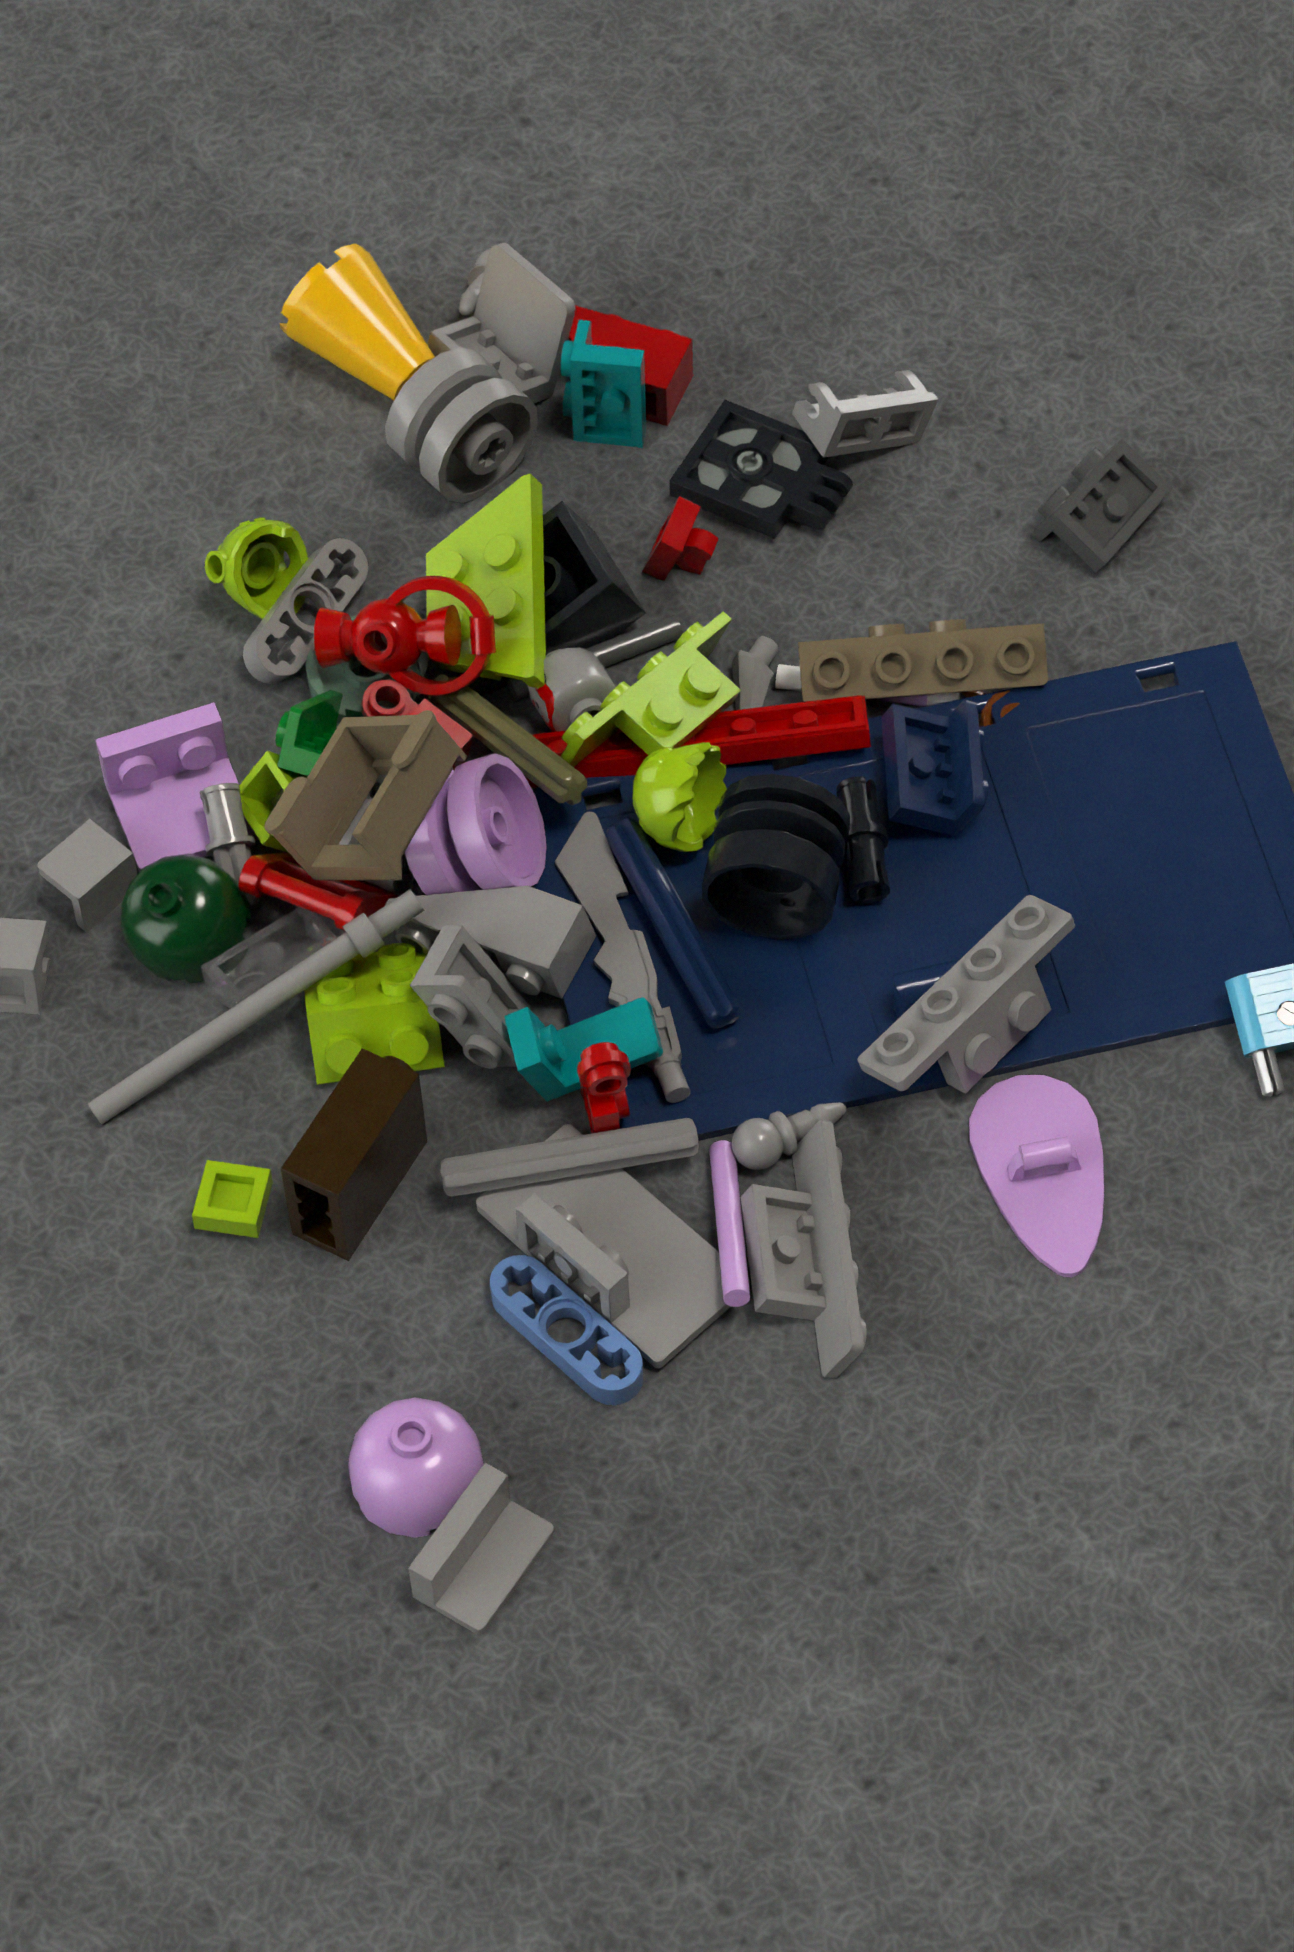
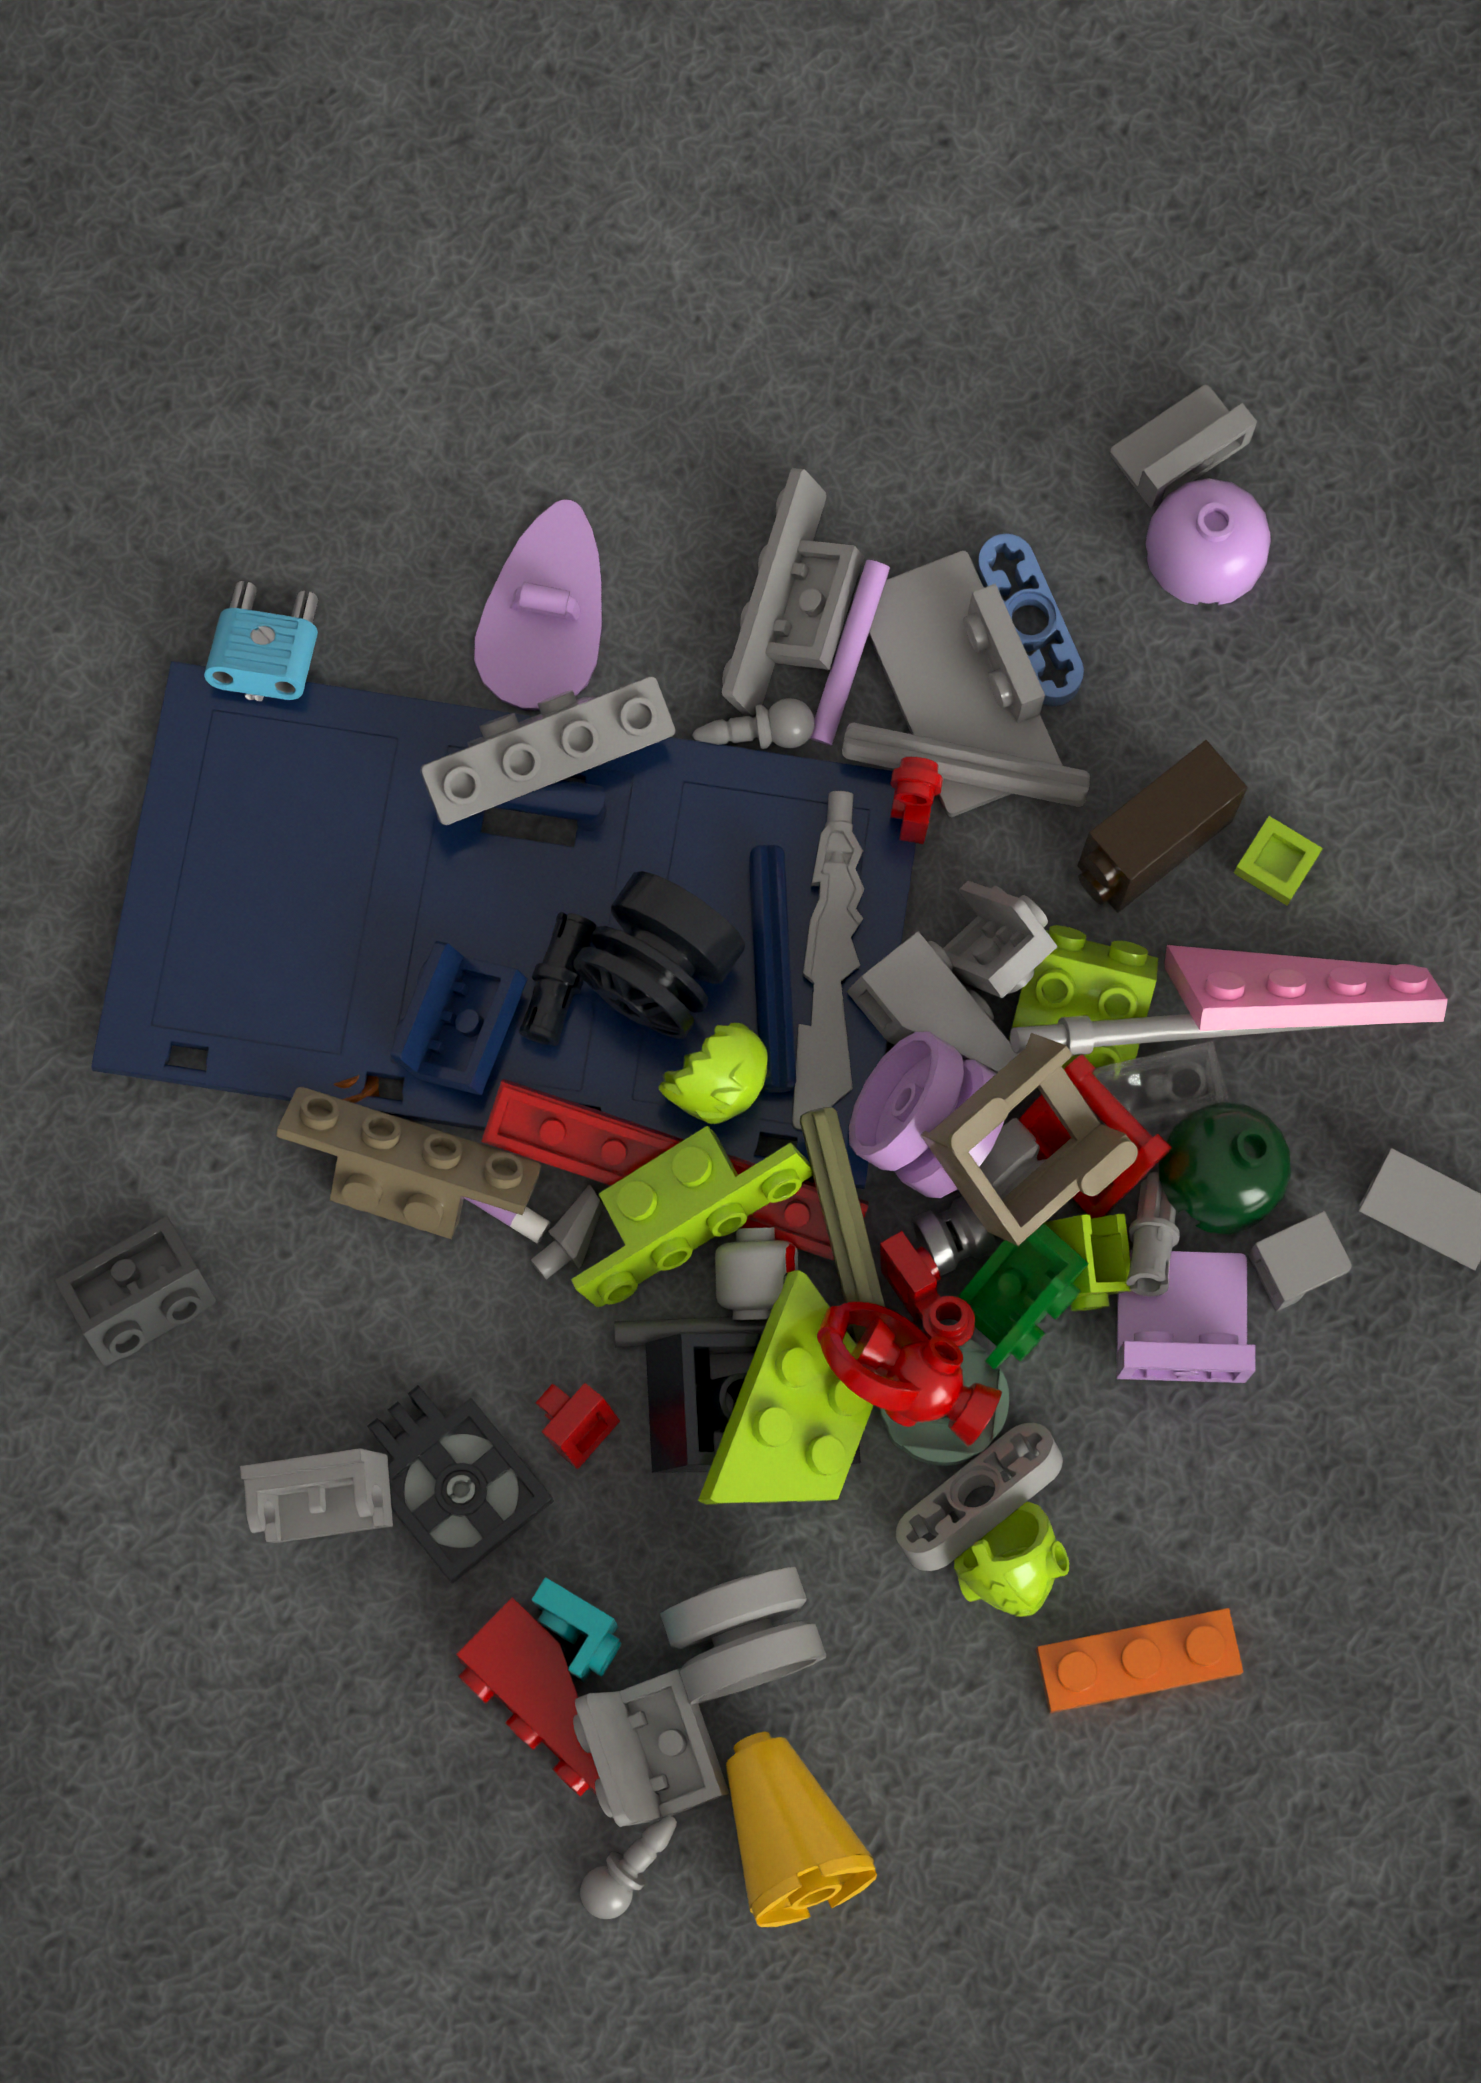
camera: 165 degrees left, 20 degrees up
teal bracket [504,997,663,1102] -> none
none -> orange plate [1036,1608,1244,1713]
none -> bright pink wing [1164,945,1448,1031]

